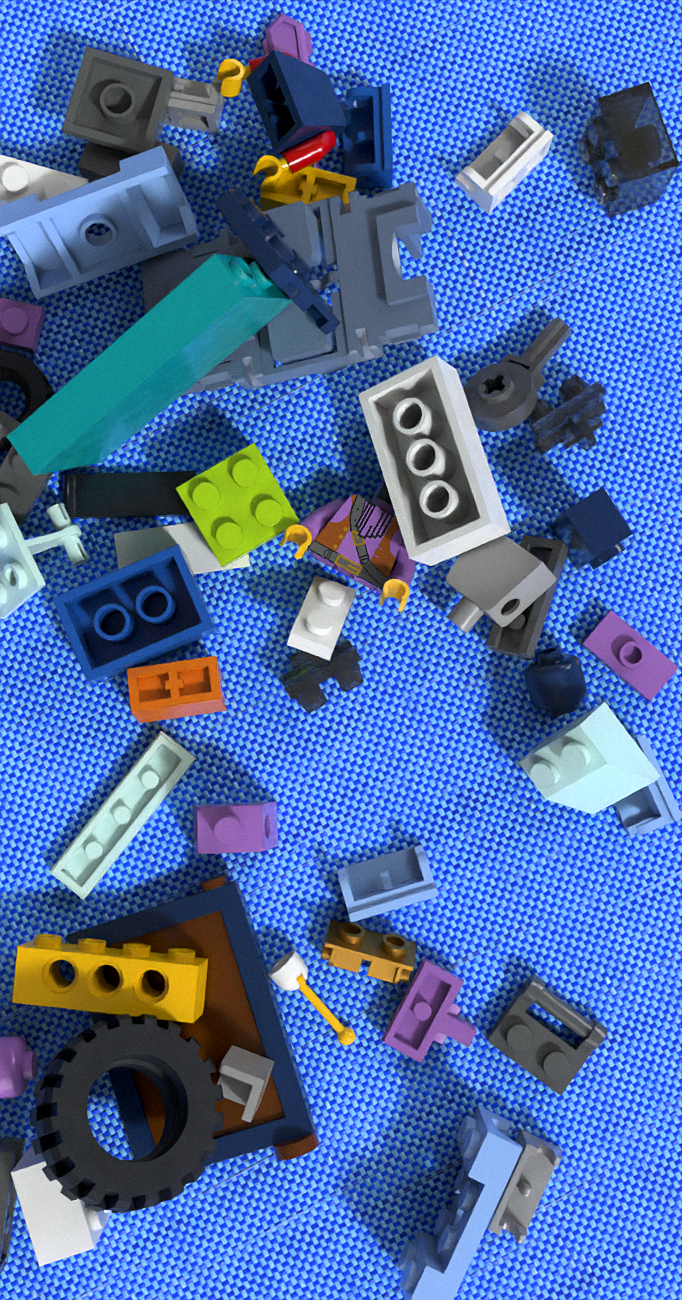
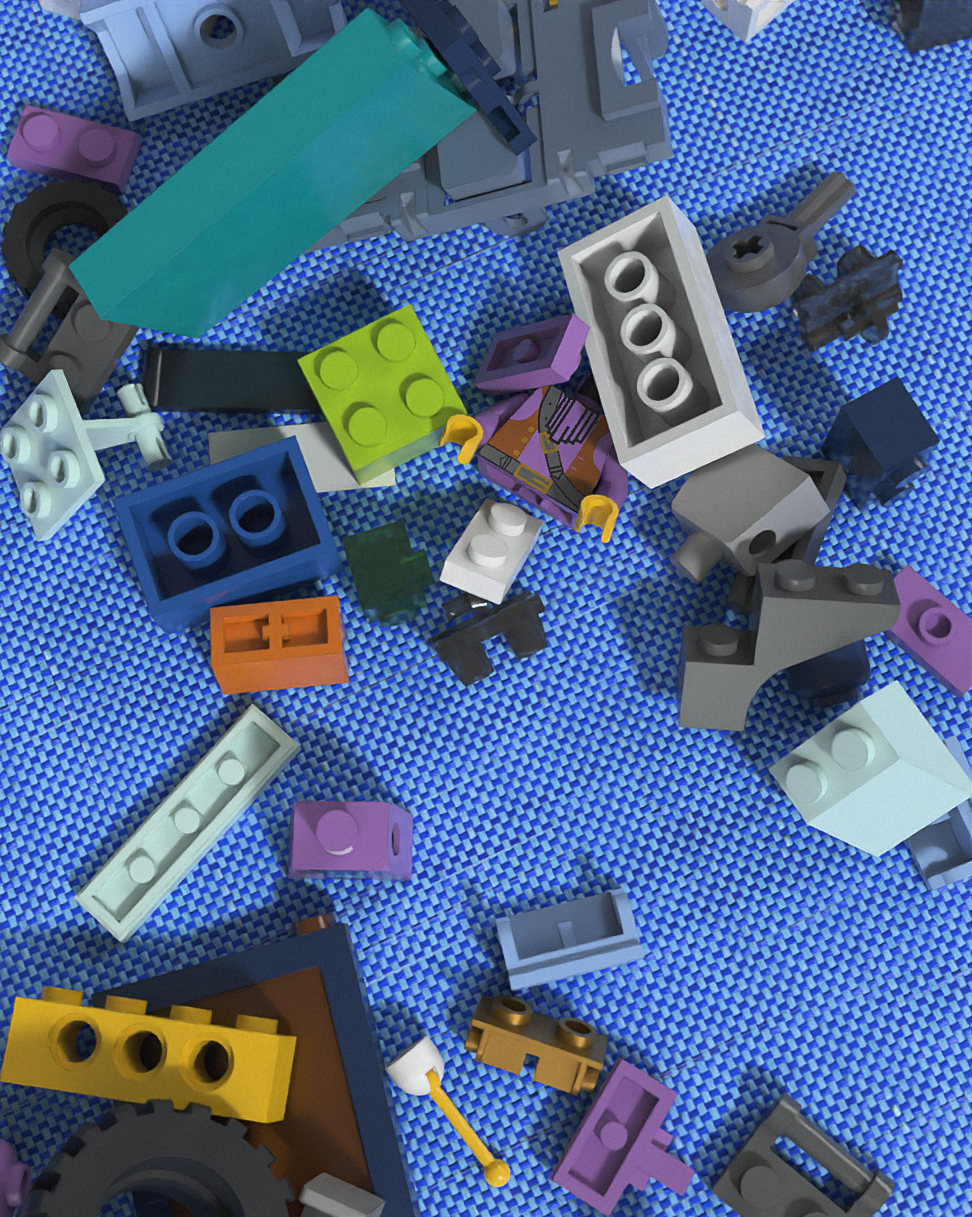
camera: 10 degrees right, 10 degrees down
none -> clear green brick [342,520,435,627]
none -> medium lavender plate [474,313,591,397]
none -> dark grey arch [675,559,901,731]

